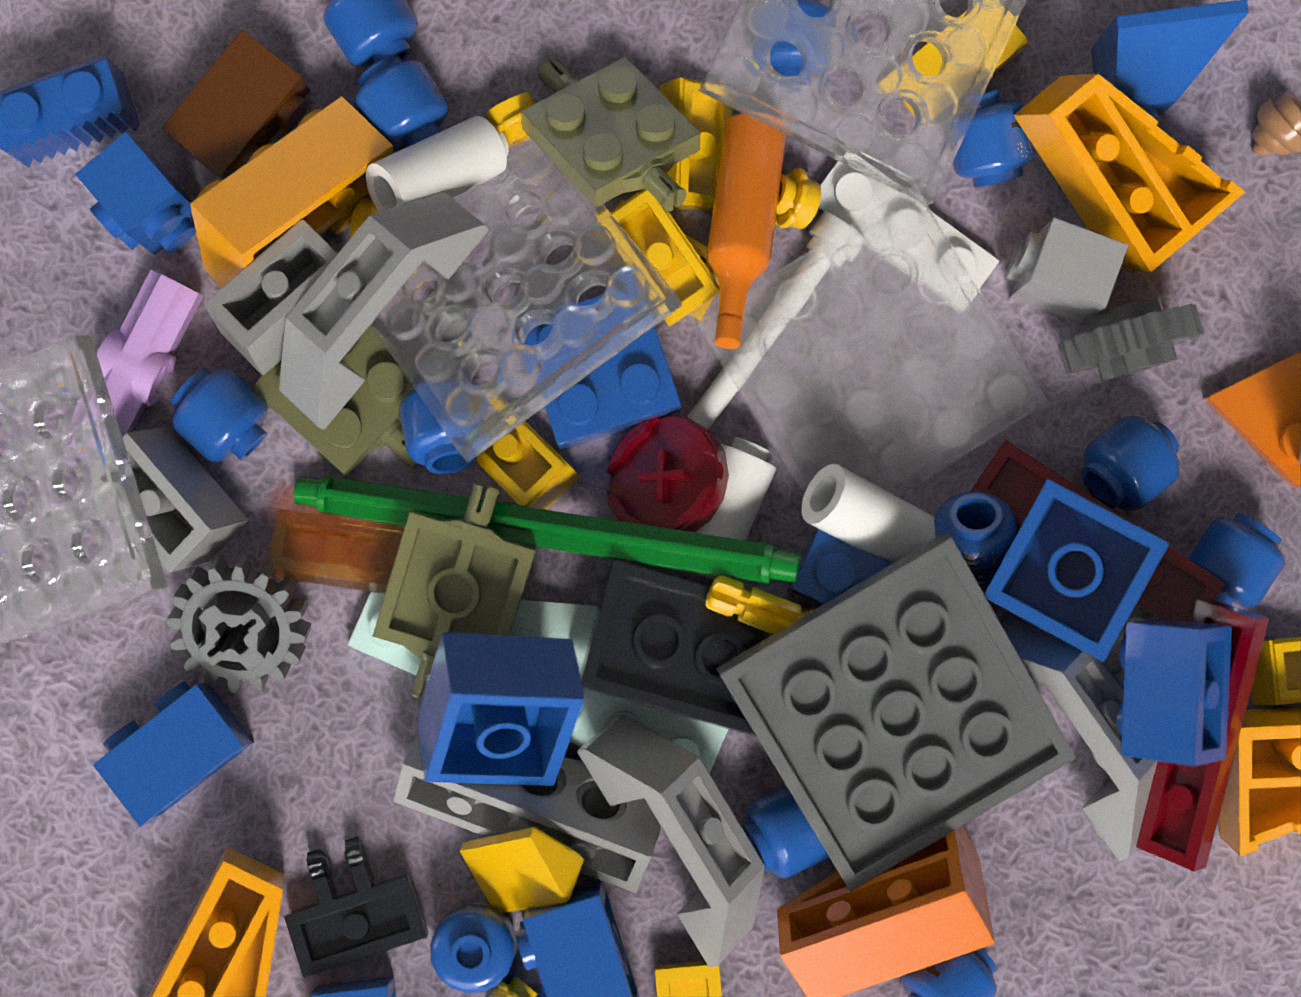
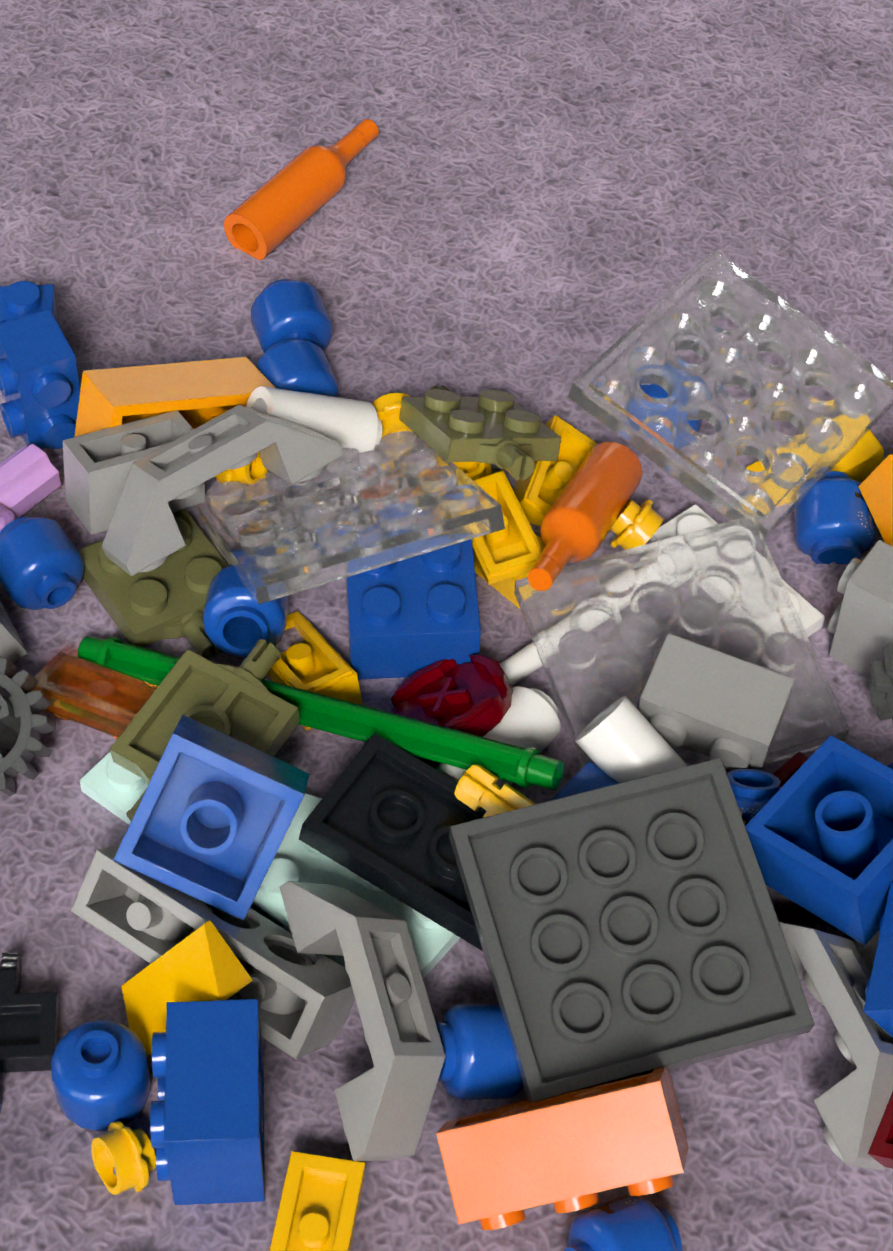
camera: 15 degrees right, 35 degrees down
reddish brown brick [161,30,311,180] -> none
none -> light grey brick [638,633,795,771]

